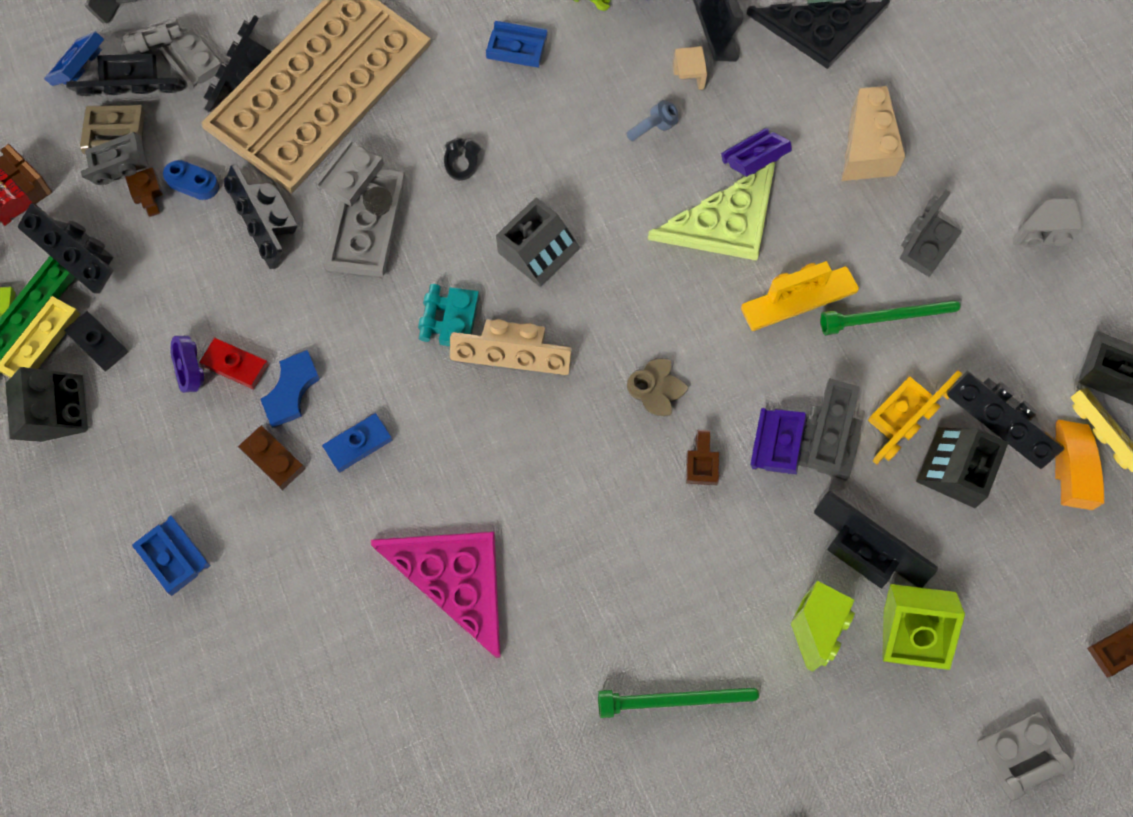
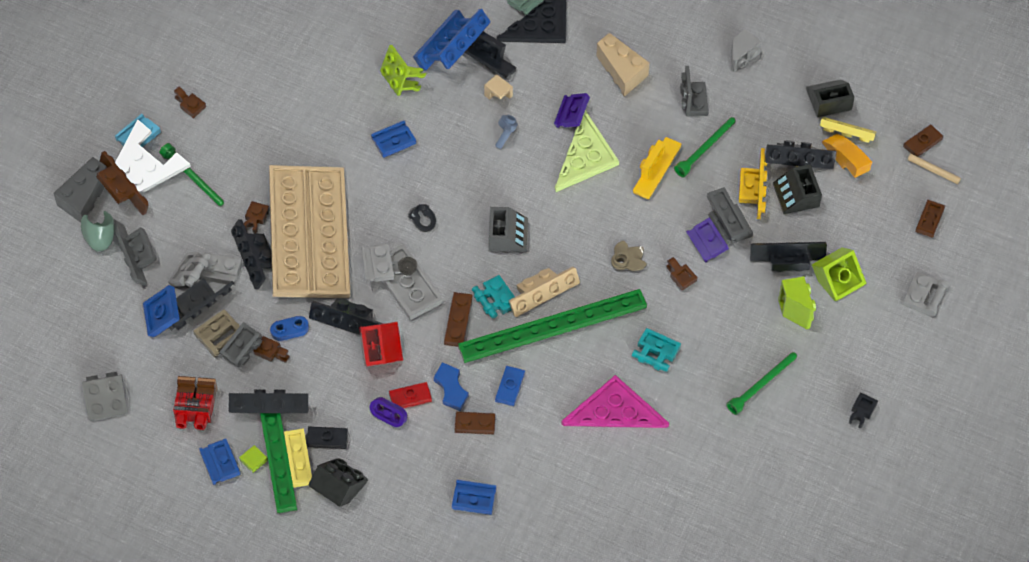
camera: 40 degrees left, 10 degrees down
none -> reddish brown plate [244,201,270,233]
none -> red slope [359,321,403,366]
none -> reddish brown plate [444,292,473,347]
none -> green plate [458,289,647,363]
none -> teal plate [632,328,681,372]

